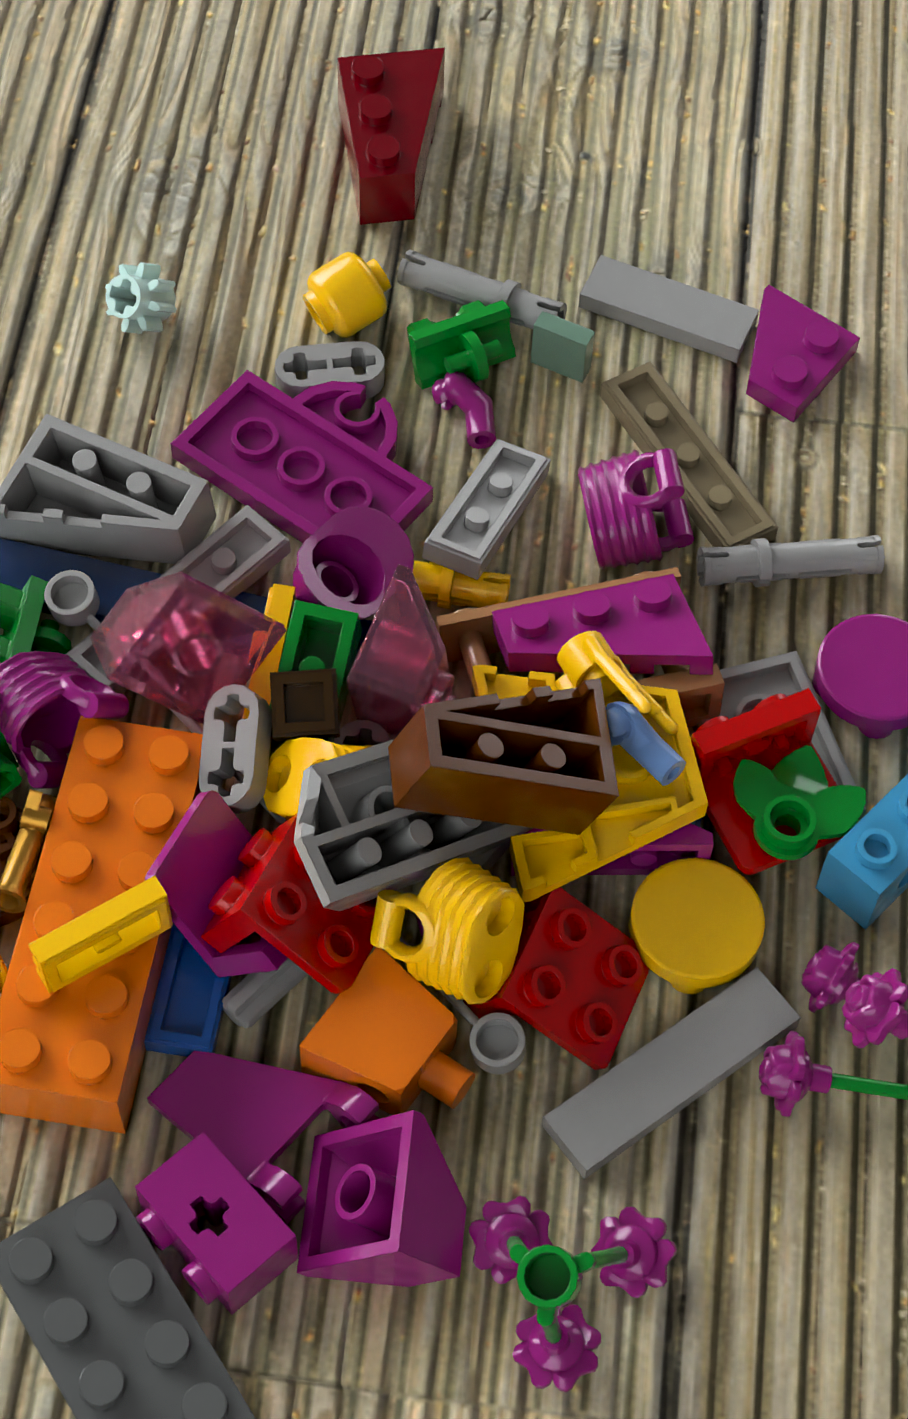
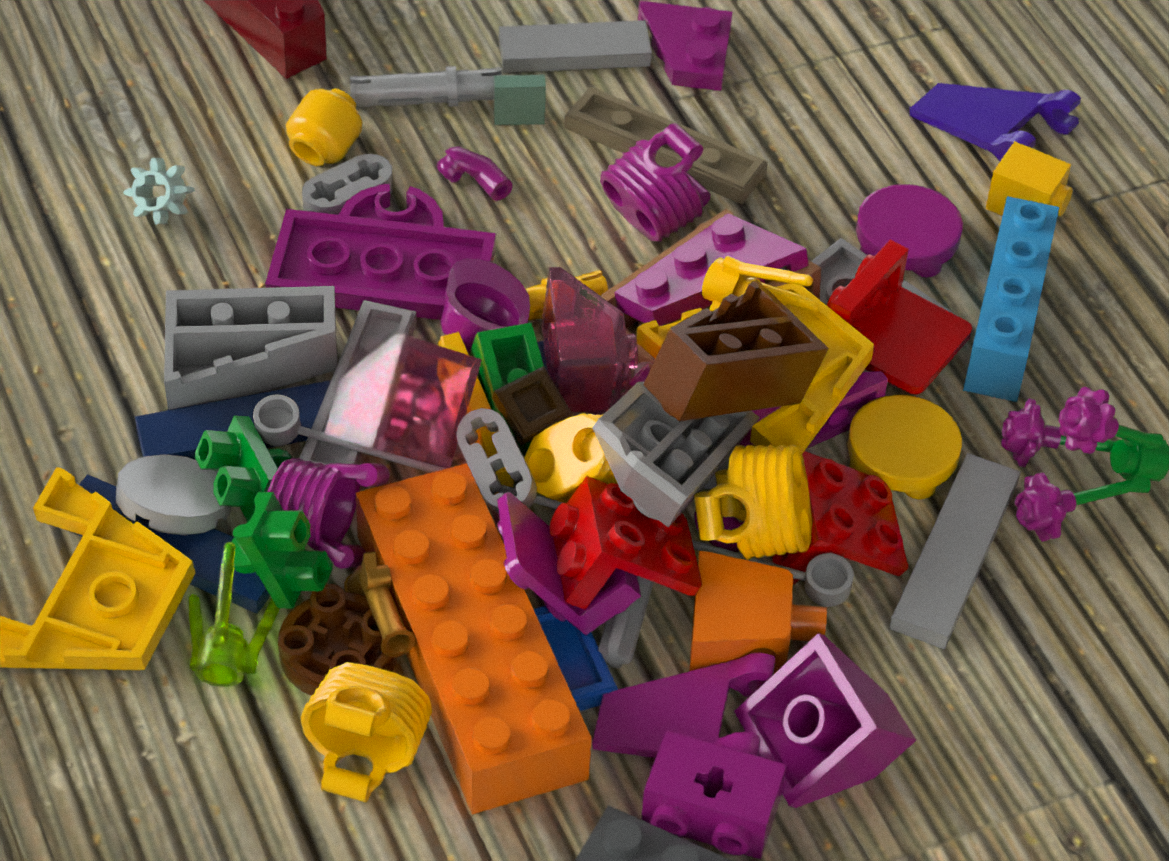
camera: 30 degrees left, 10 degrees down
yellow tile [28,876,173,993] -> none
green hips [407,300,516,390] -> none
light grey tile [422,439,551,580] -> none
magenta plant [468,1196,677,1392] -> none
medium blue arm [606,701,686,786] -> none
light grey pin [696,535,885,587] -> none
green plate [733,745,866,860] -> none

